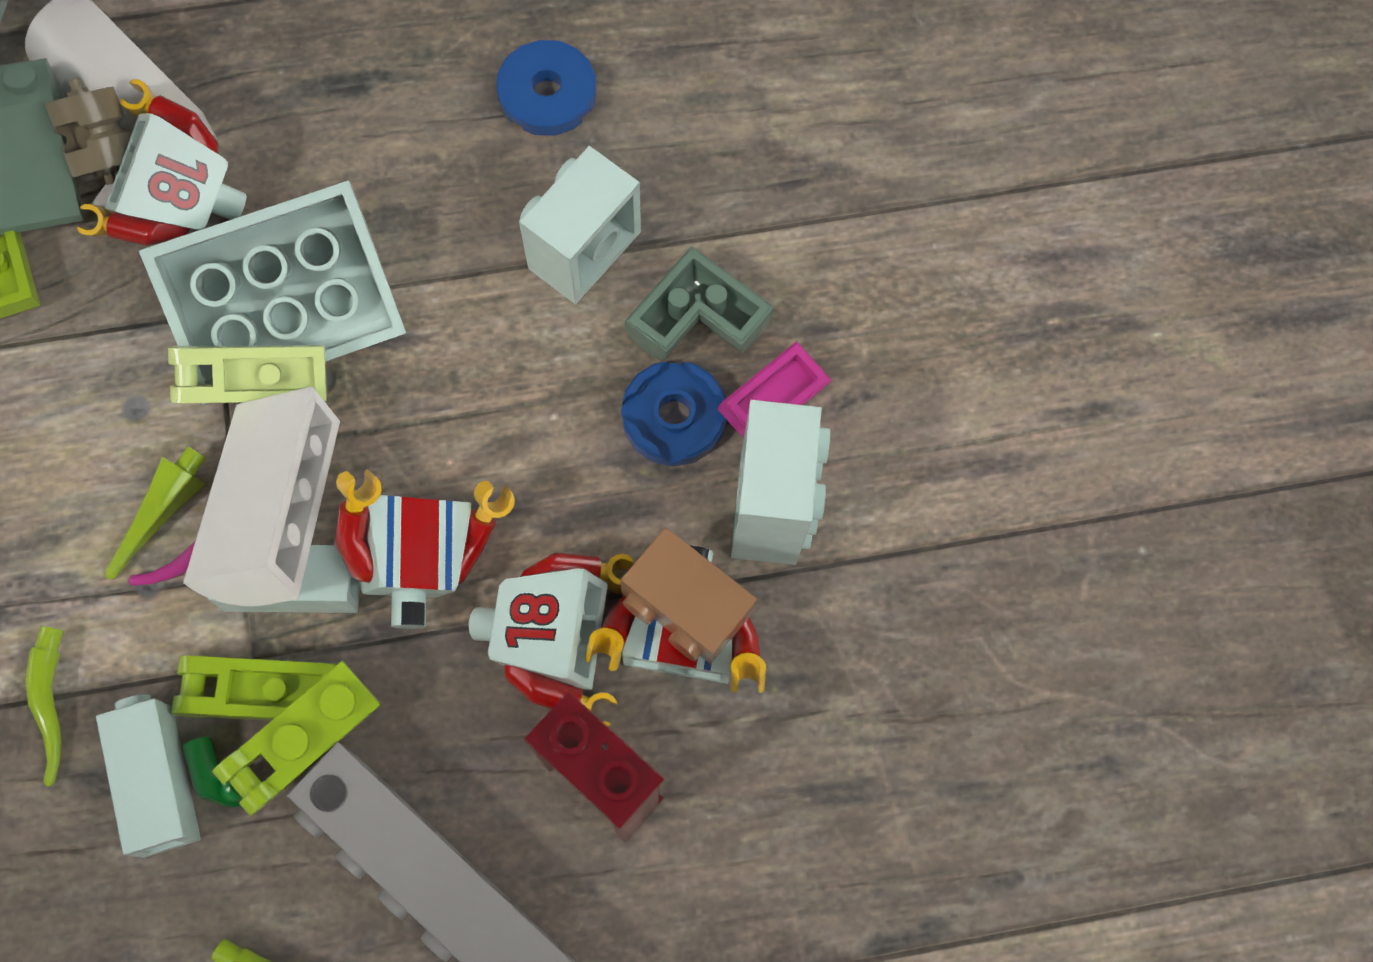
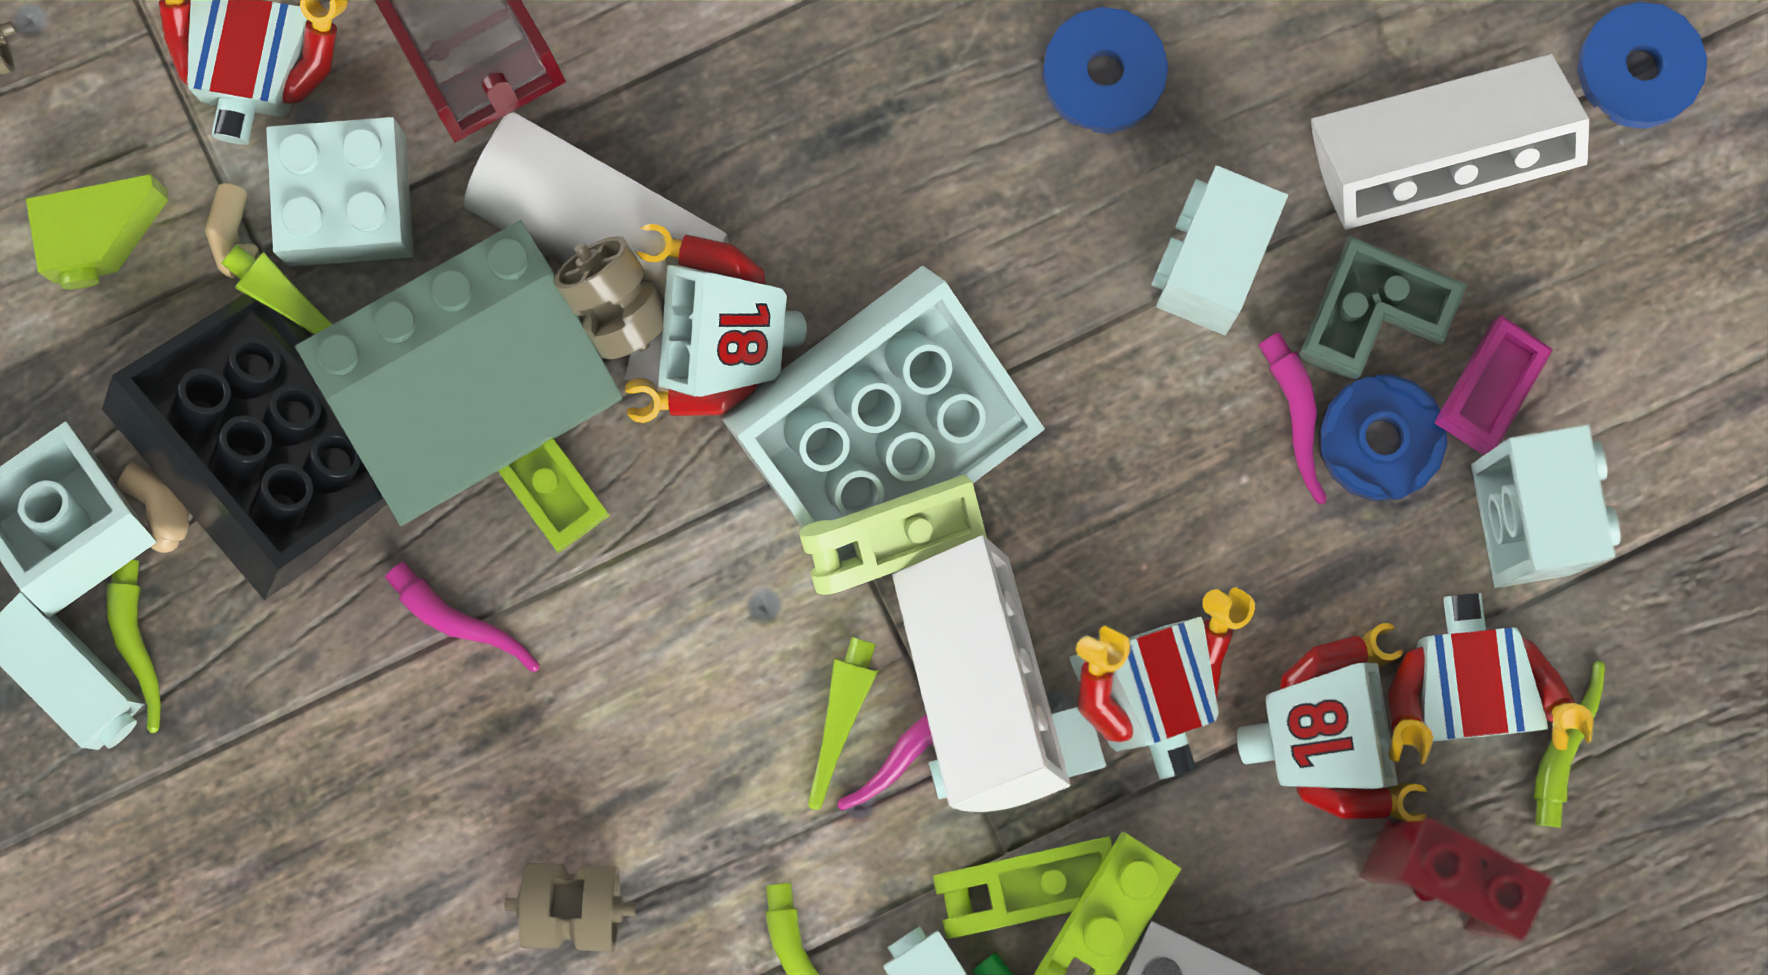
camera: 10 degrees left, 10 degrees up
medium nougat brick [621,527,758,664] -> none
none -> dark pink animal [1258,332,1327,504]
none -> white brick [1311,54,1589,230]
none -> lime animal [1533,660,1605,828]
none -> blue tile [1577,2,1707,129]

